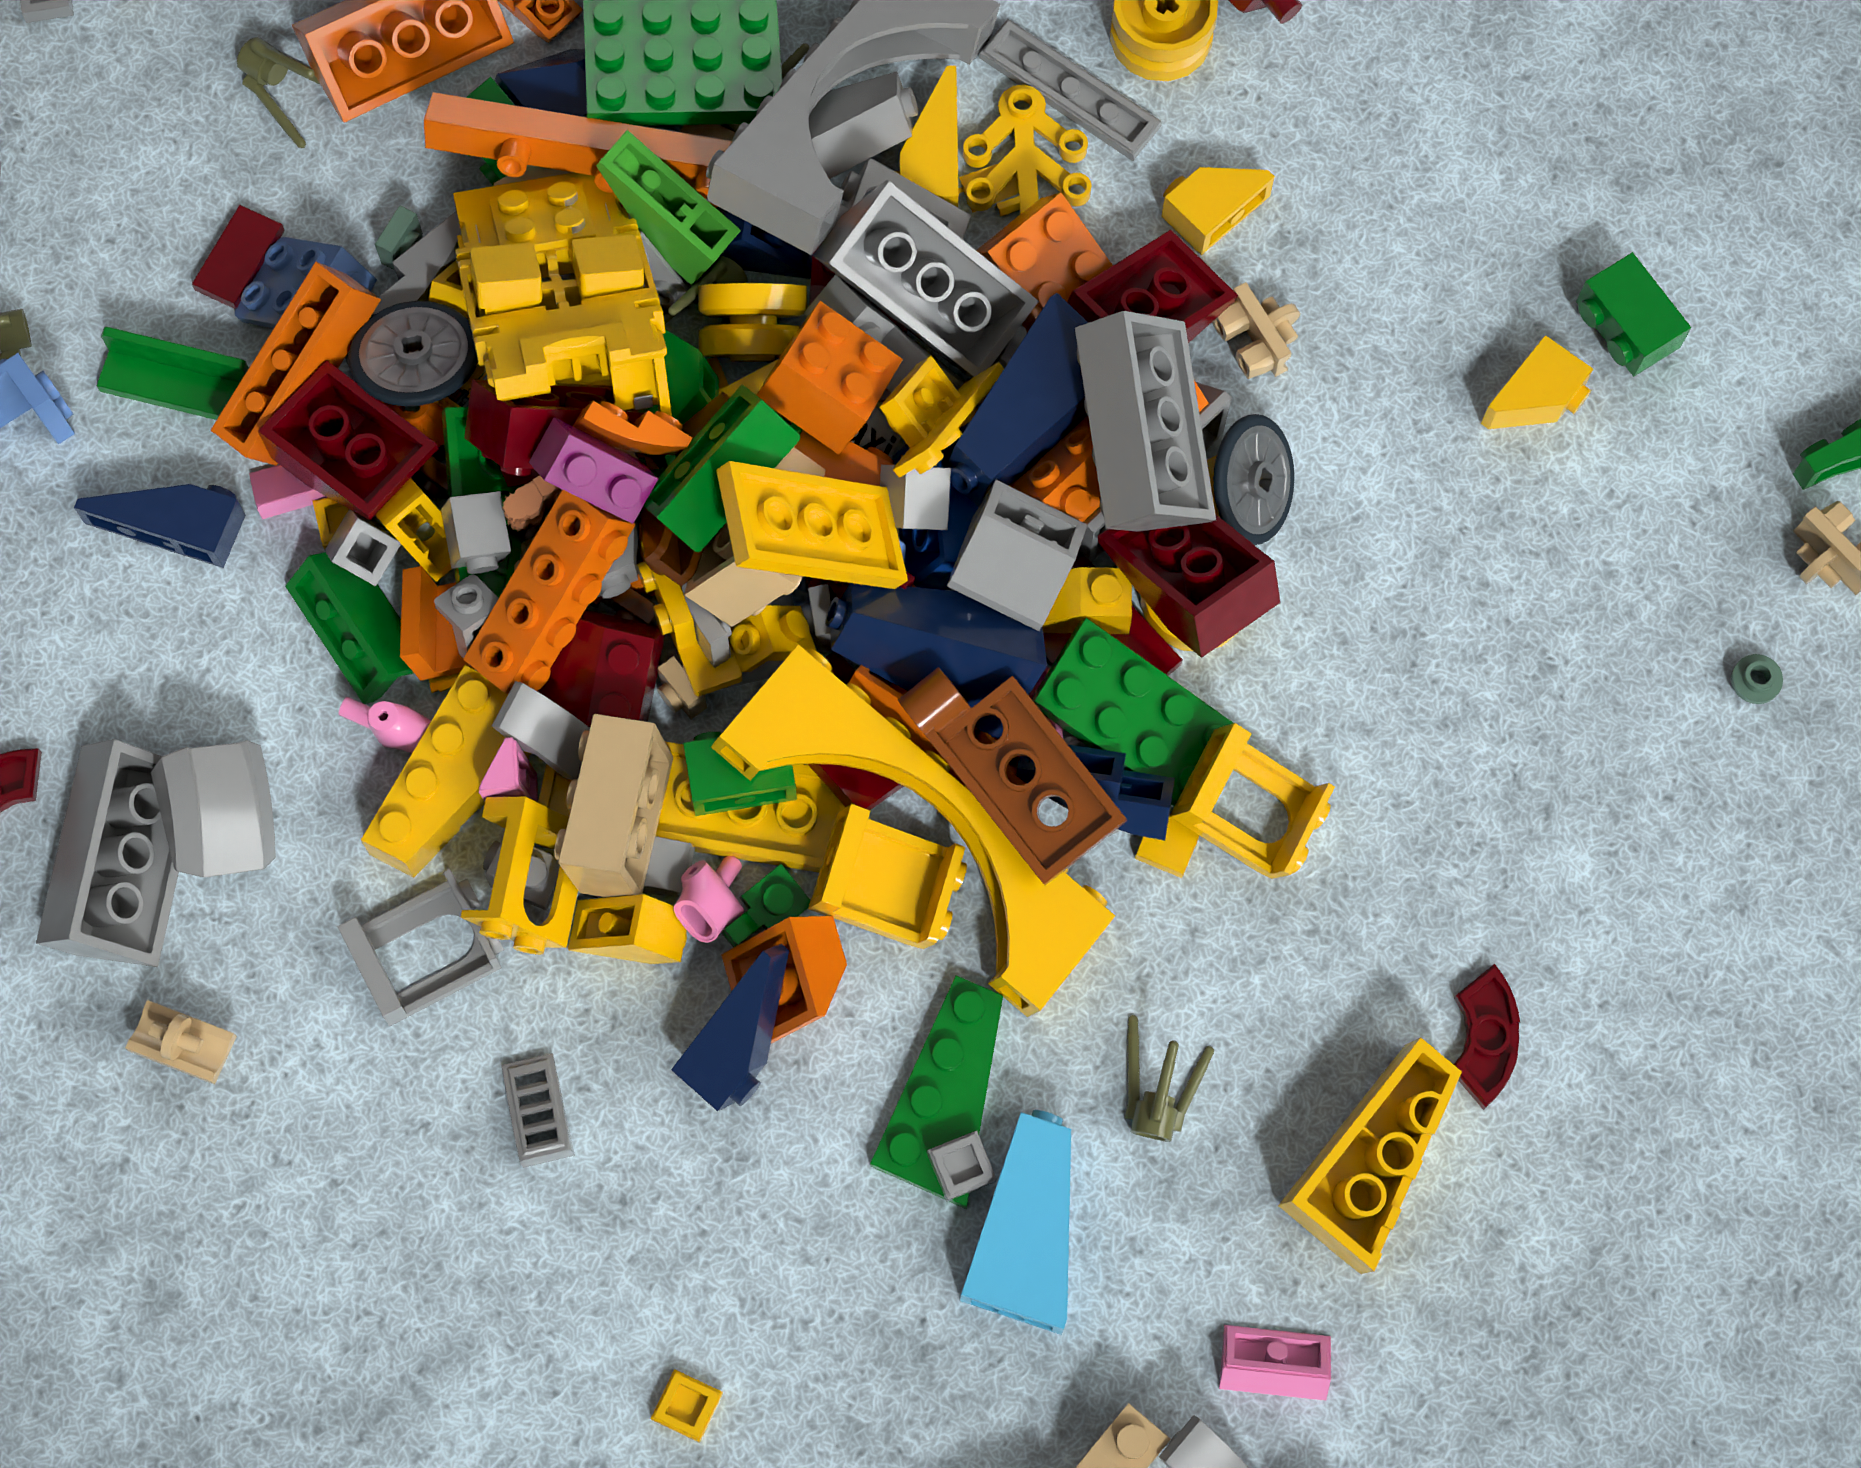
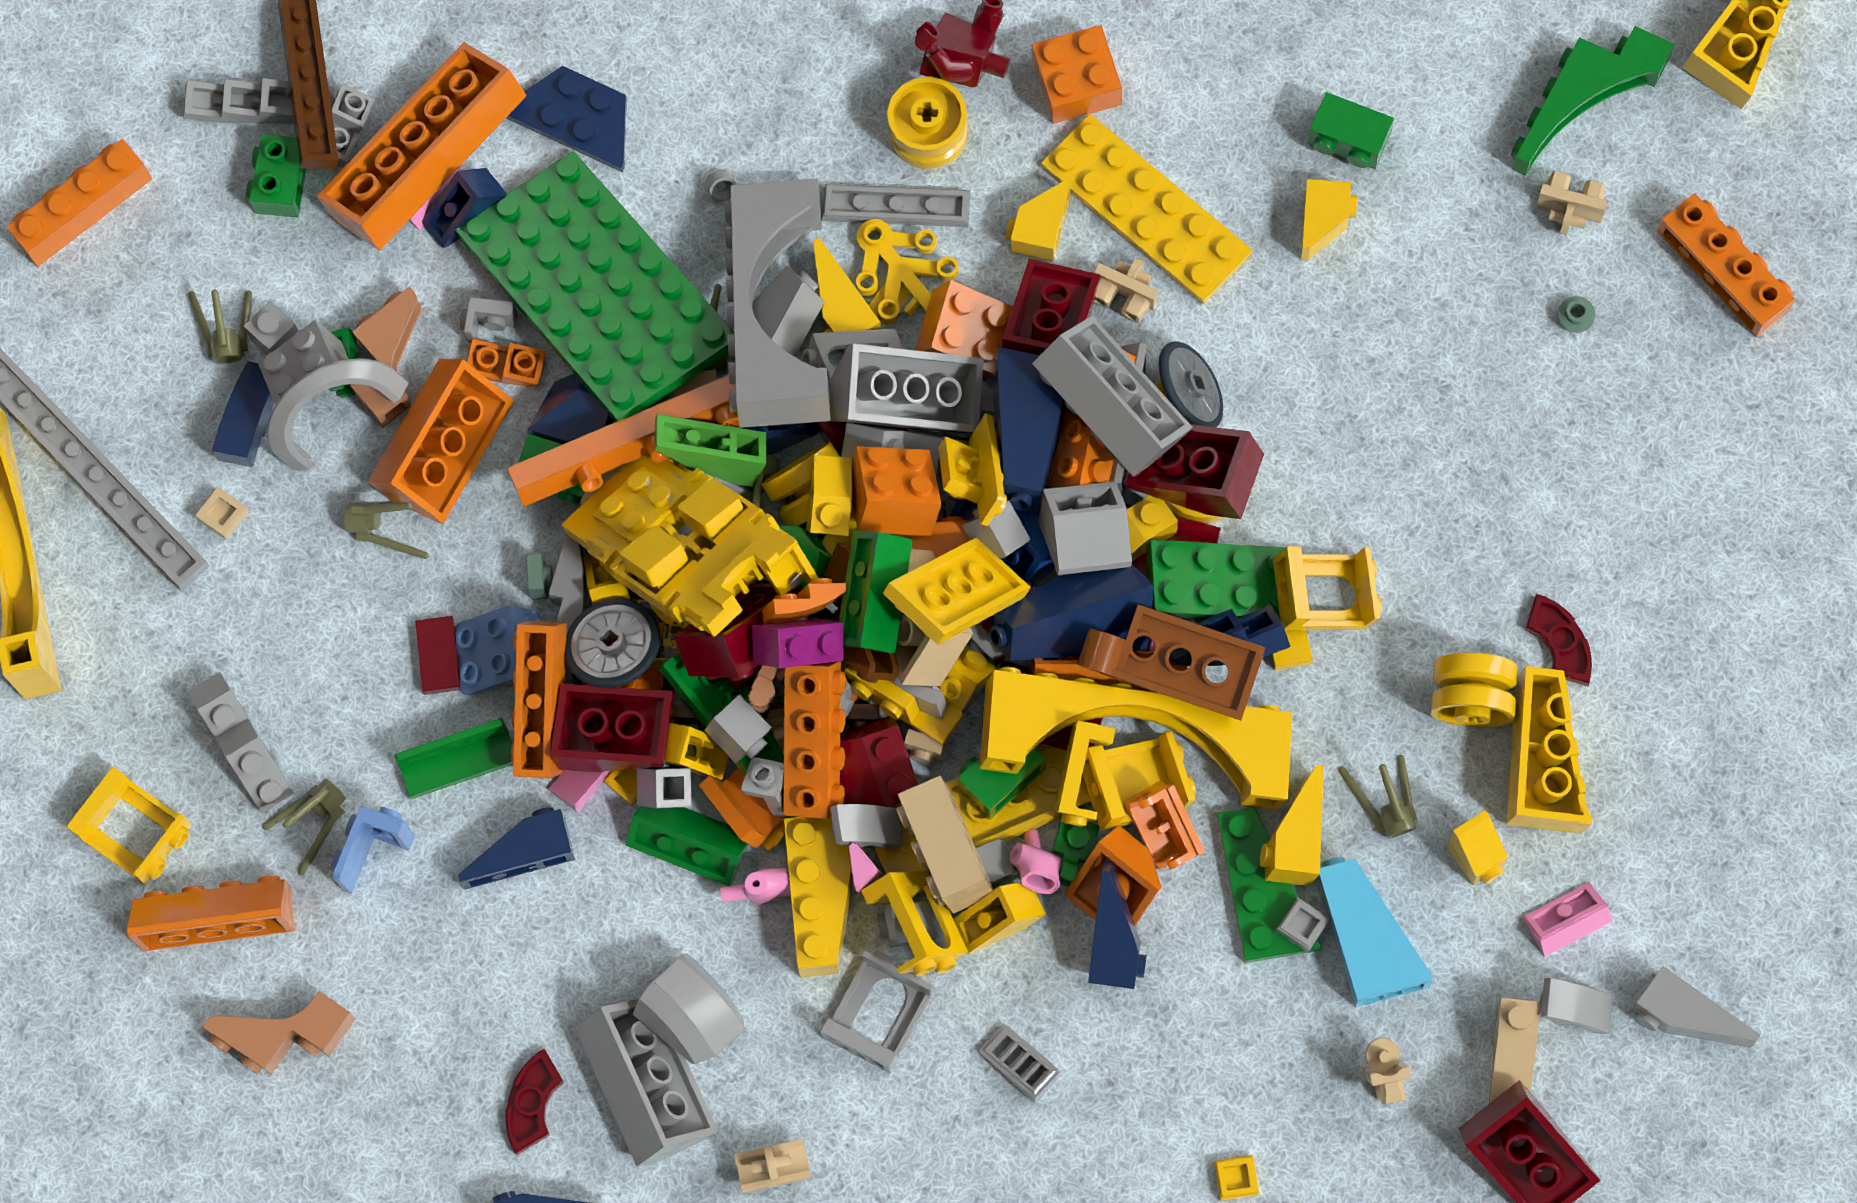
camera: 25 degrees left, 0 degrees up
none -> yellow slope [806,454,852,536]
none -> orange brick [1032,25,1122,124]
none -> yellow plate [1041,114,1253,304]
none -> yellow panel [1053,720,1116,827]
none -> orange hinge [1124,781,1205,870]
none -> yellow slope [1260,765,1324,886]
none -> tan hips [1361,1038,1411,1105]
none -> yellow wheel [1431,653,1518,727]
none -> yellow slope [1447,810,1508,885]

